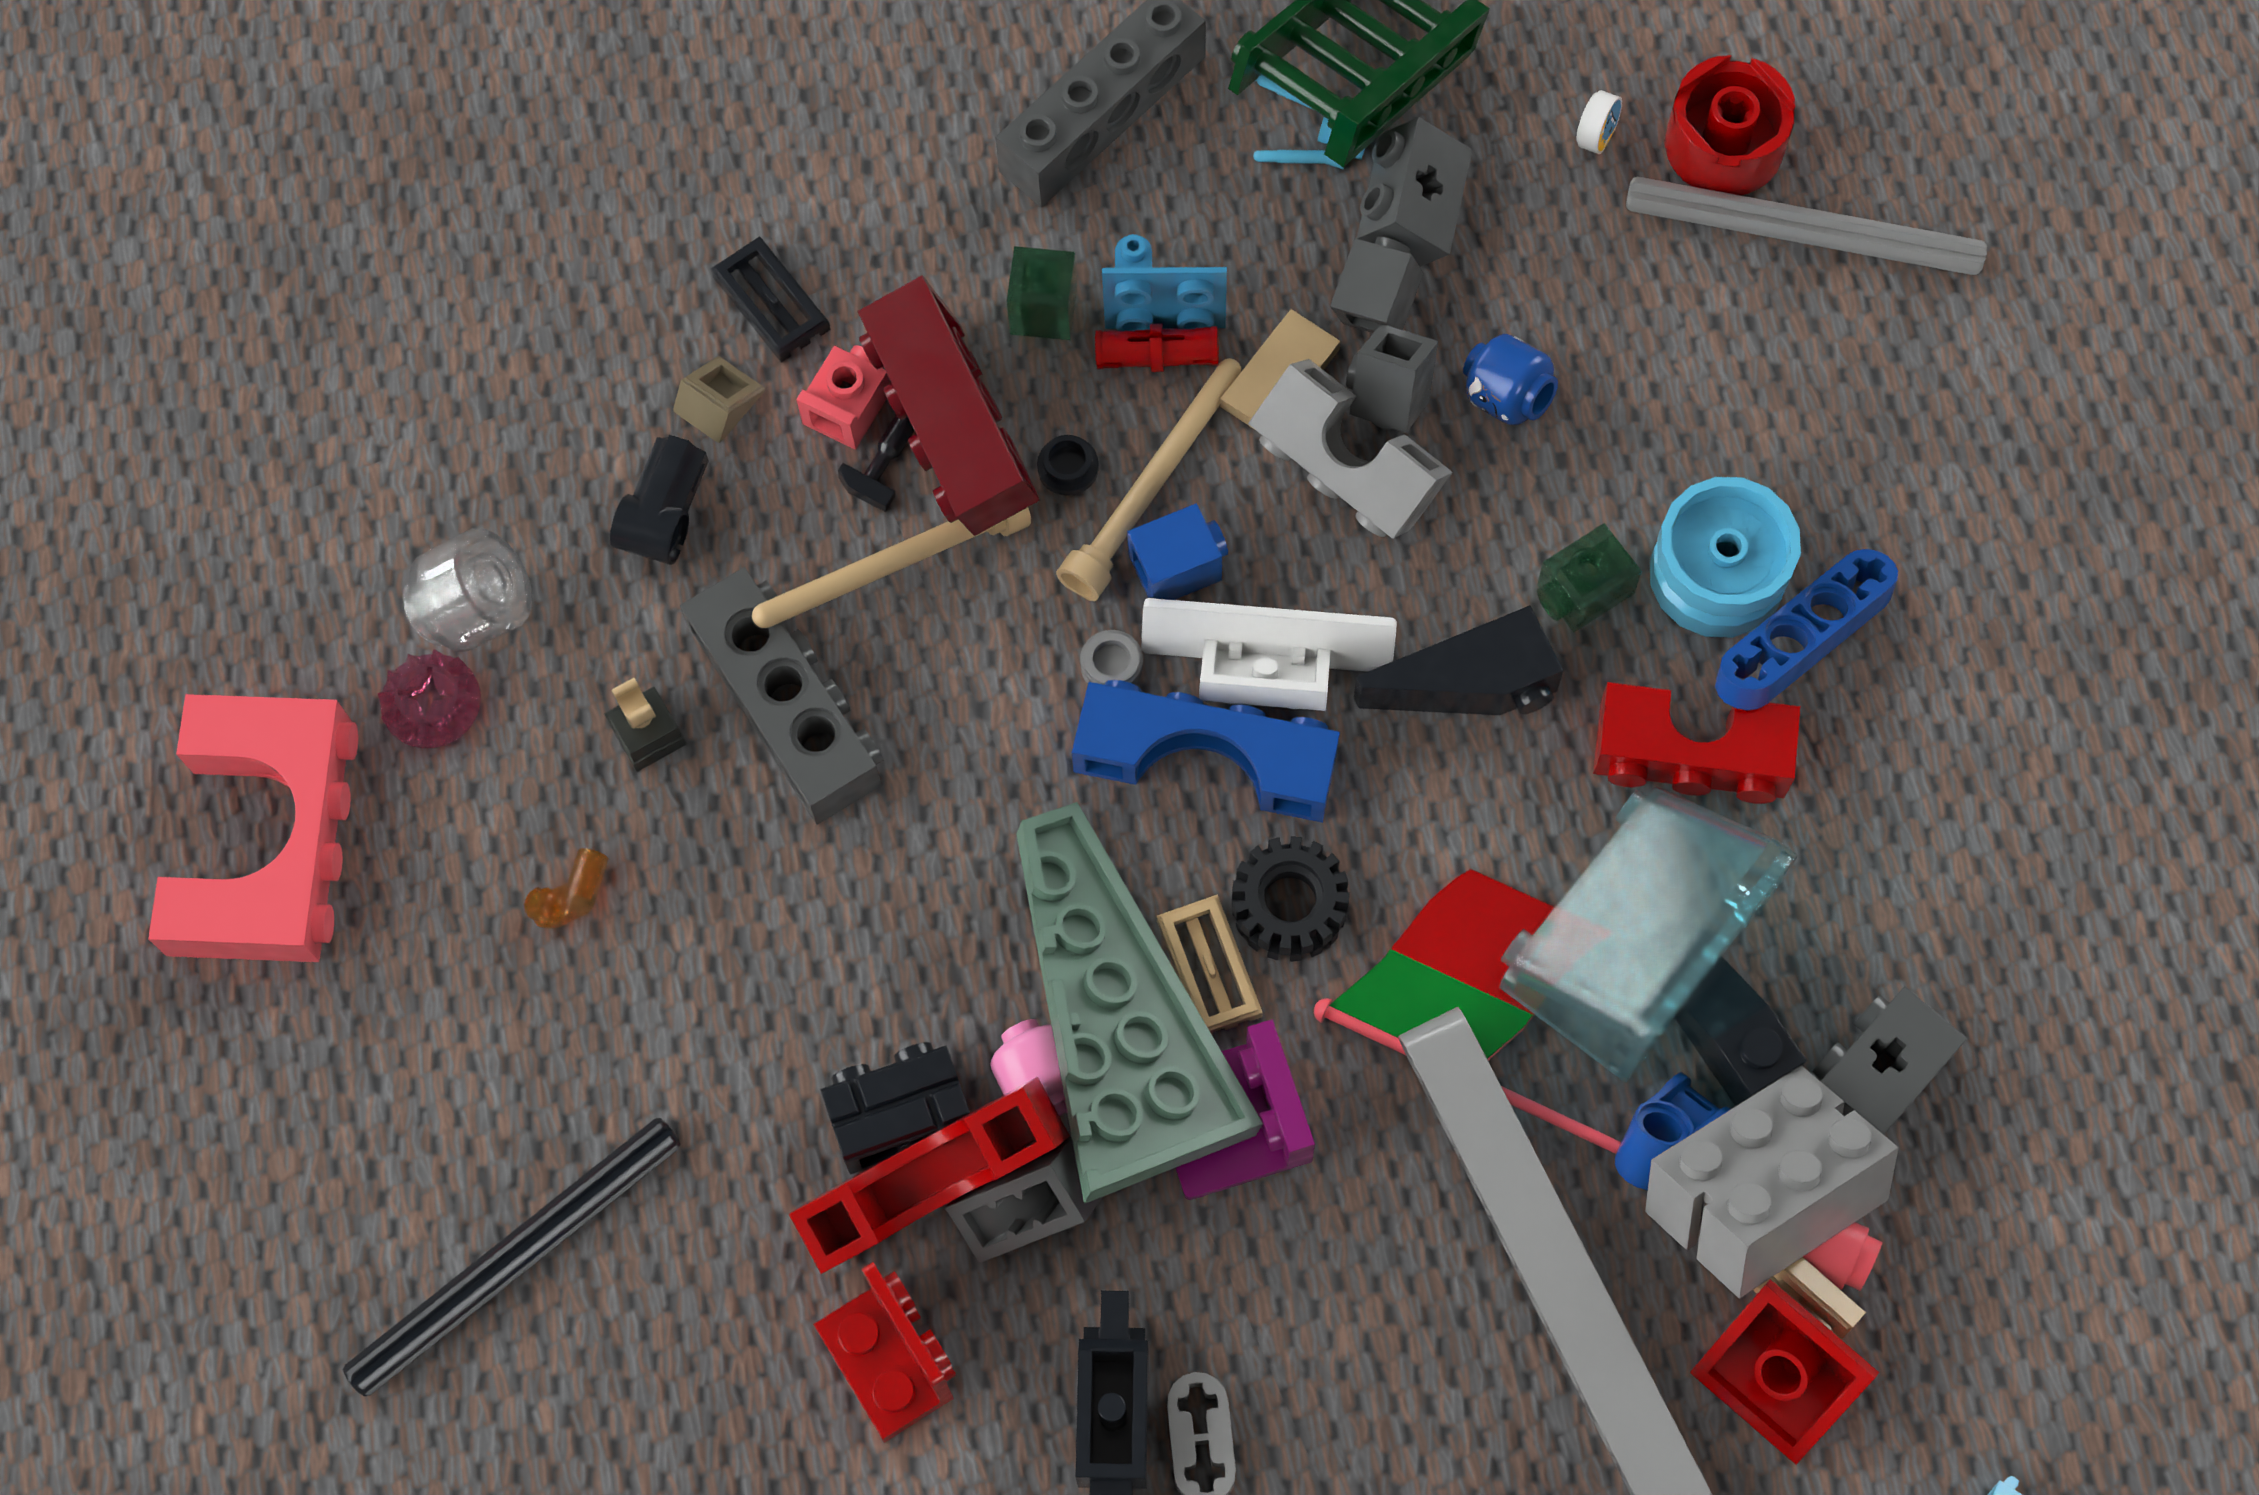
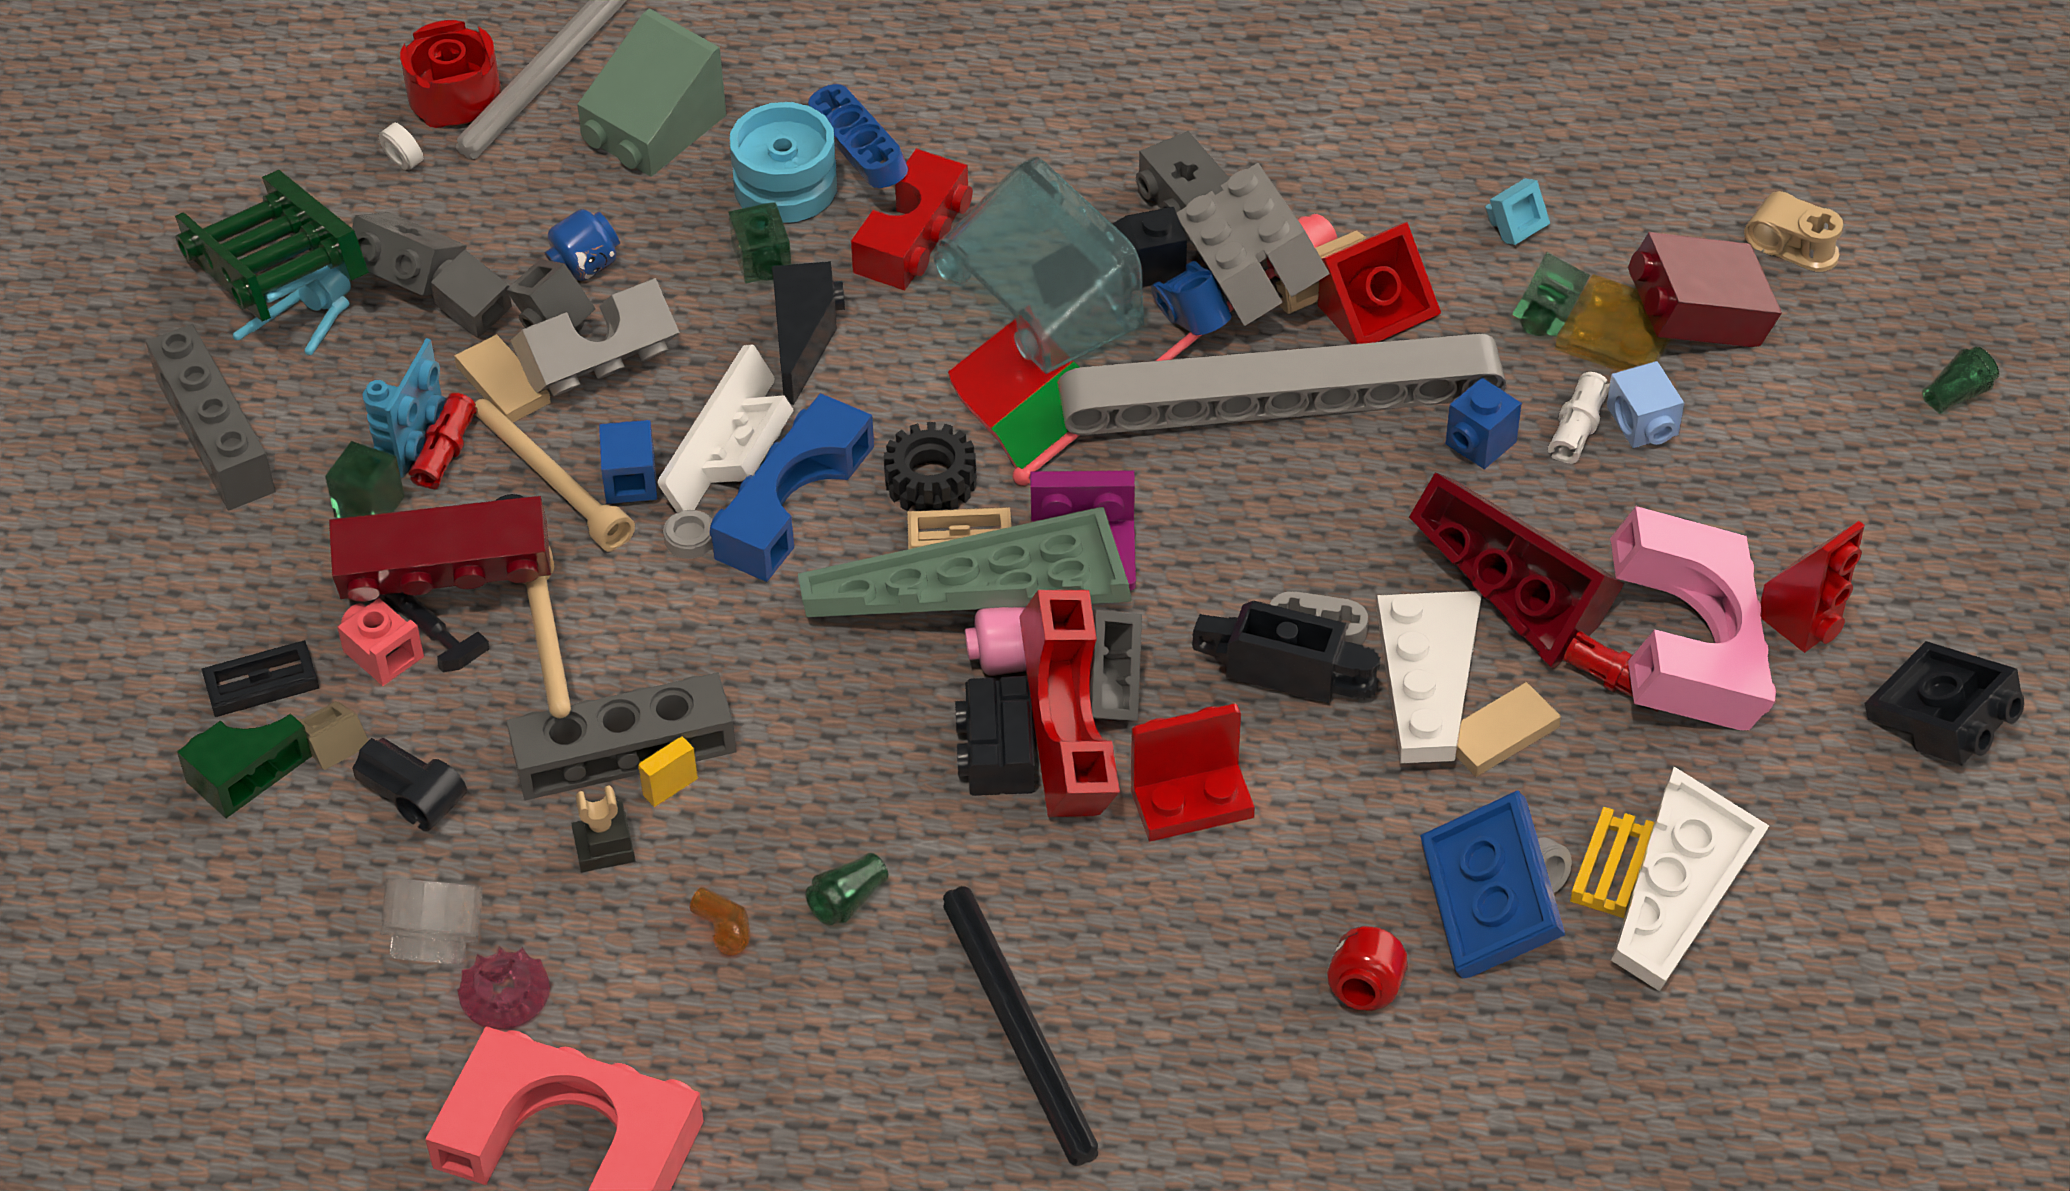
camera: 75 degrees left, 20 degrees down
none -> dark green arch [177,713,312,819]
none -> sand green slope [577,8,726,177]
none -> yellow tile [638,736,698,807]
none -> clear green cone [805,853,888,925]

